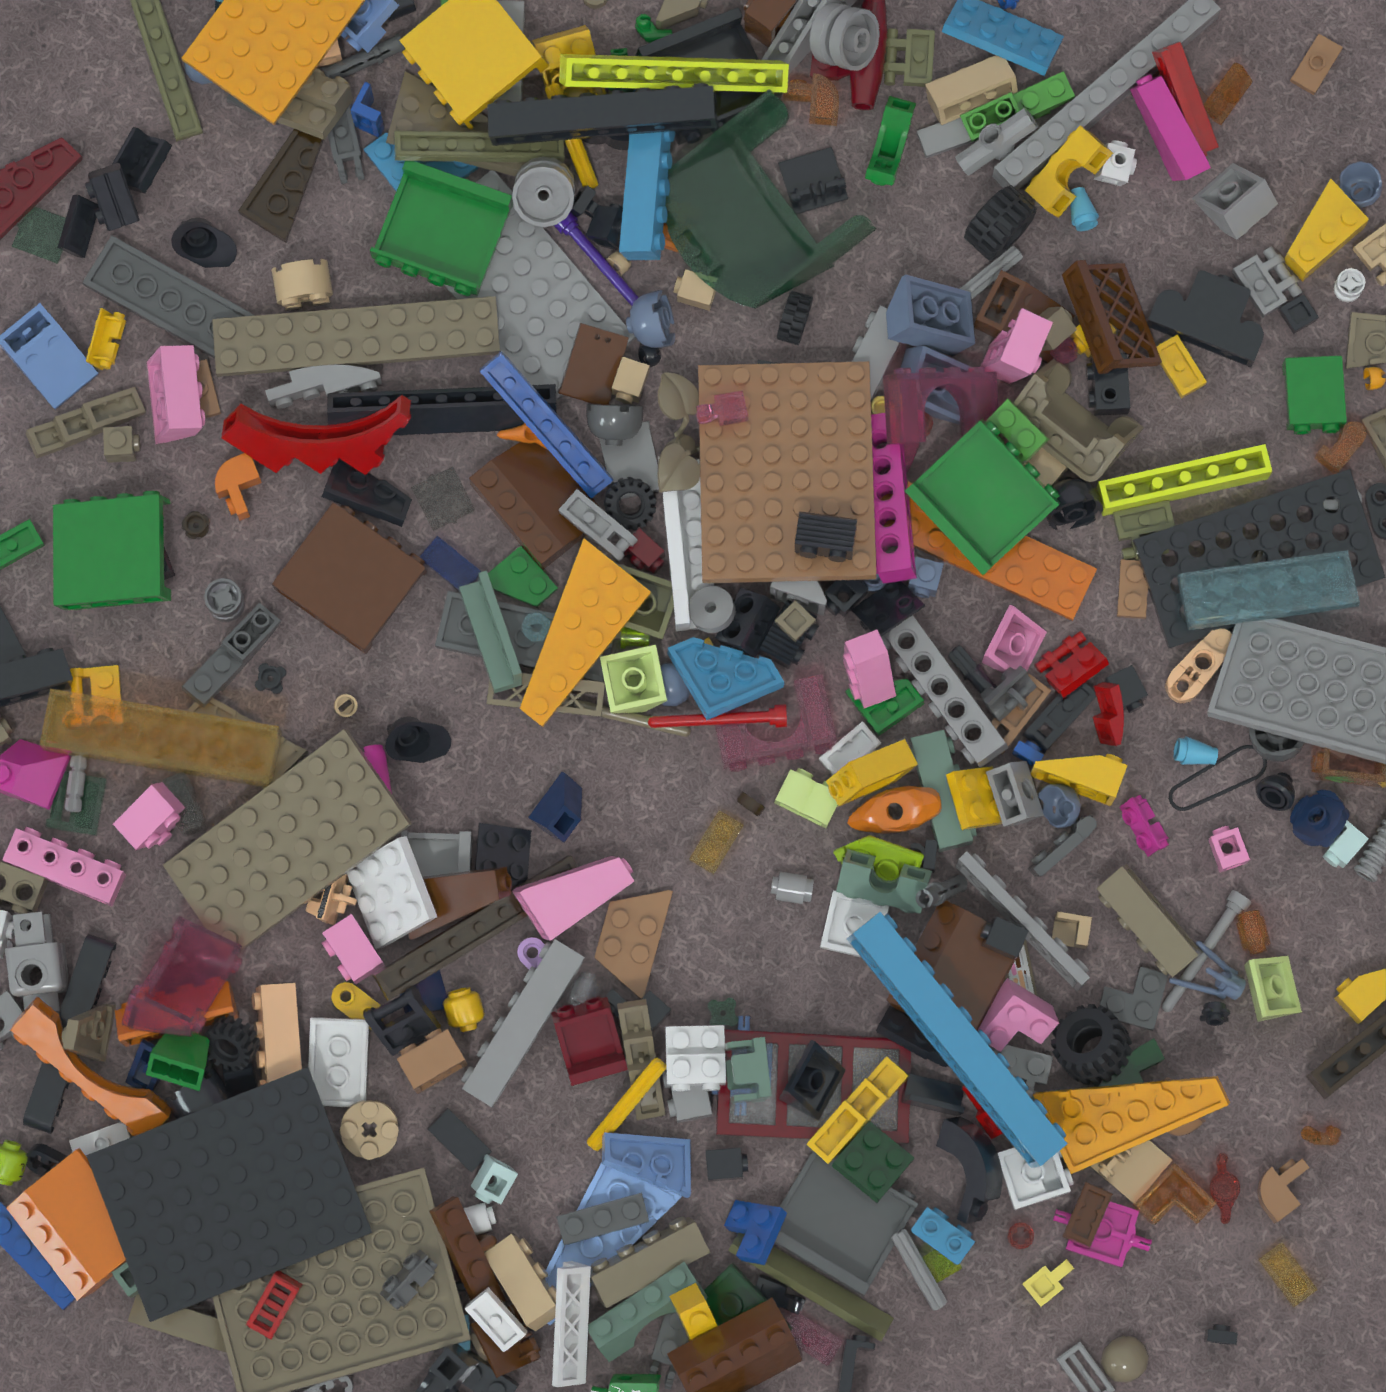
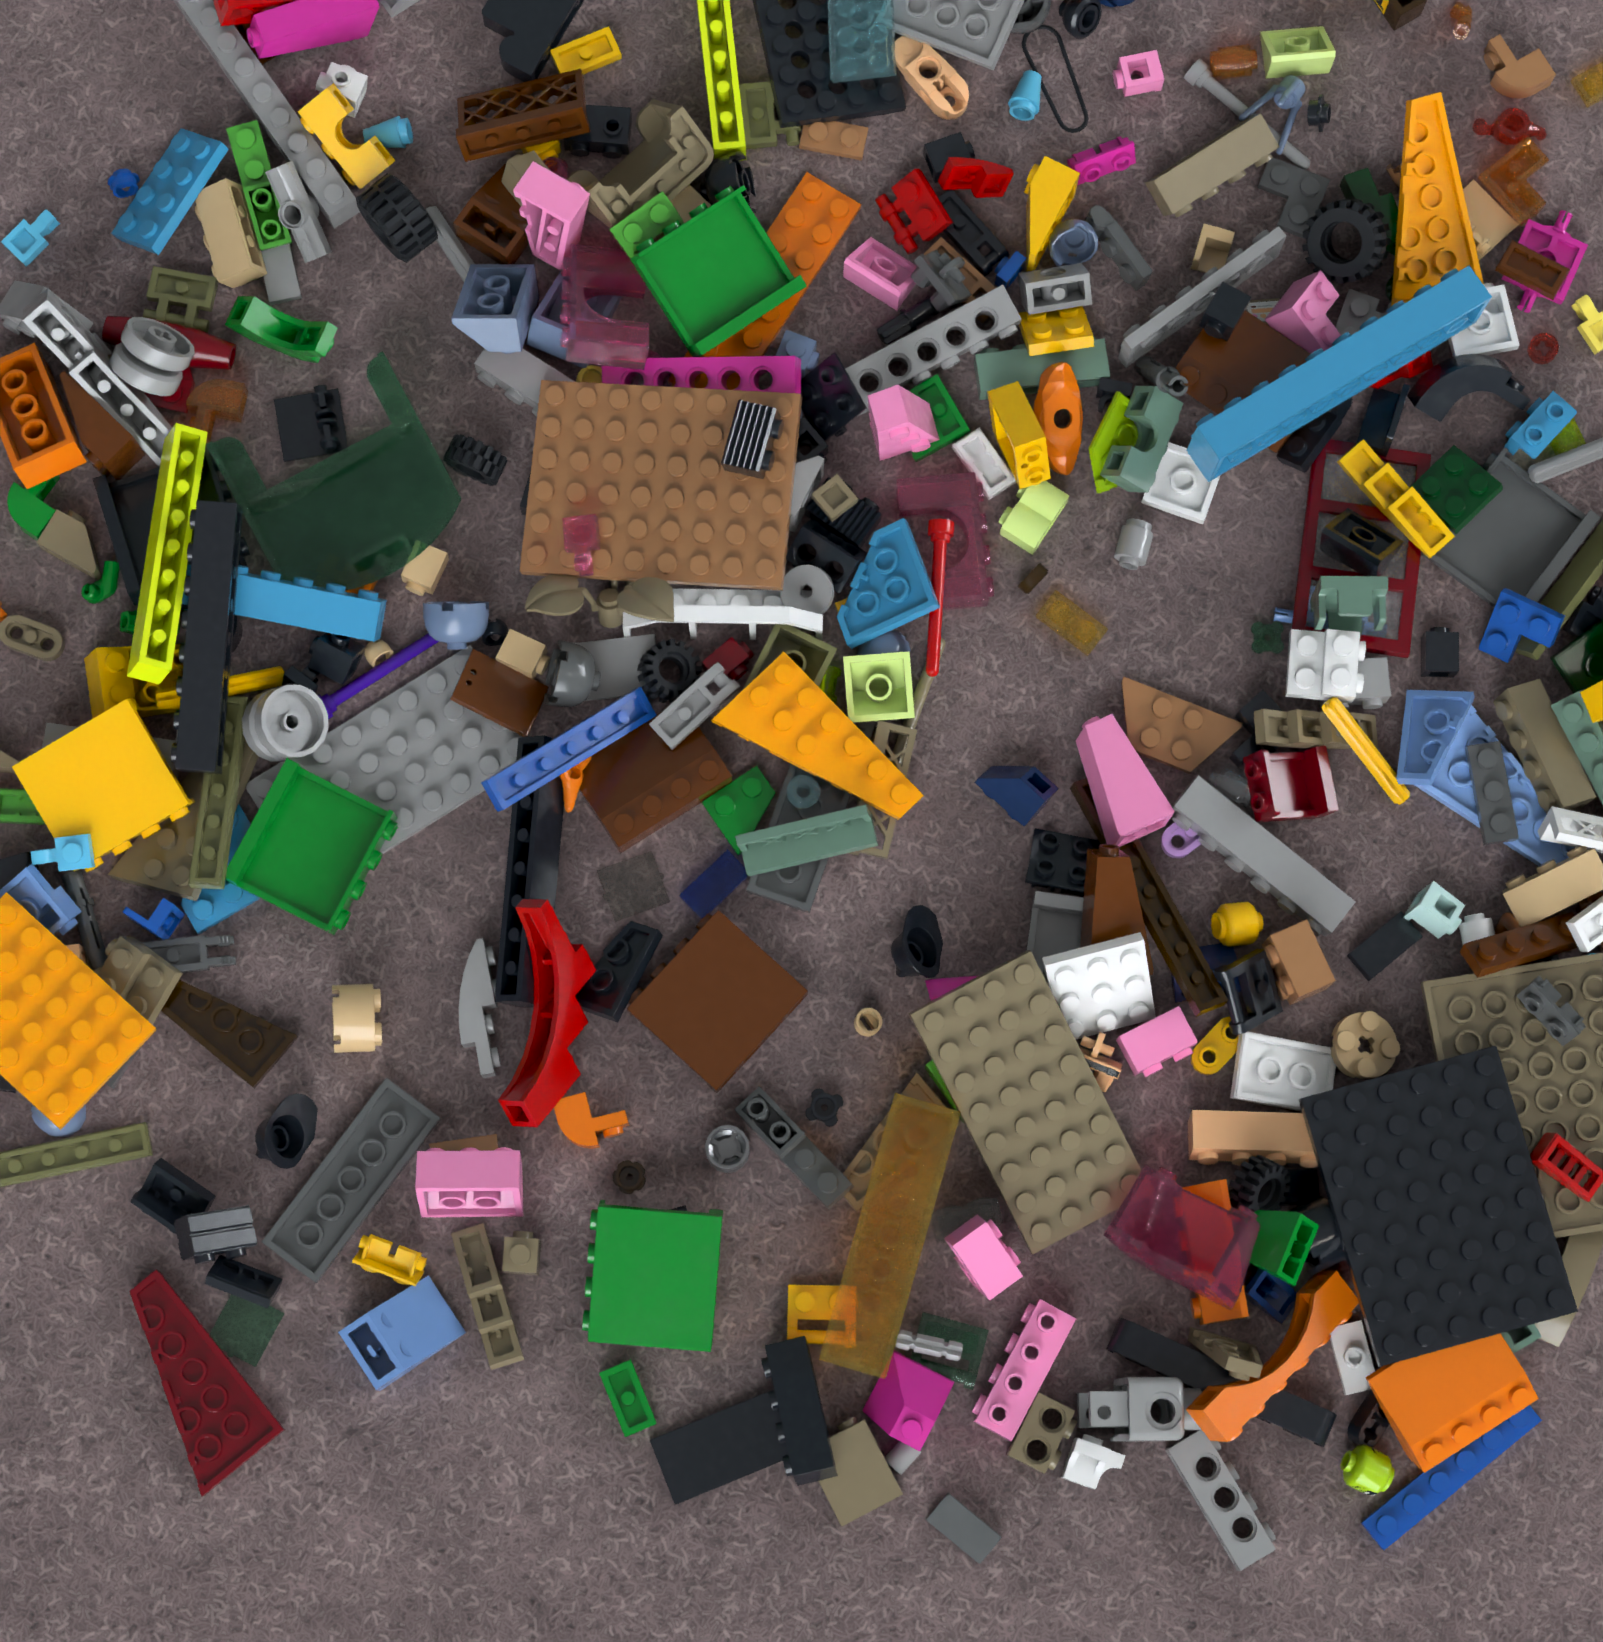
camera: 85 degrees left, 0 degrees up
dark tan plate [212,296,500,377] -> none
none -> medium azure plate [30,833,95,872]

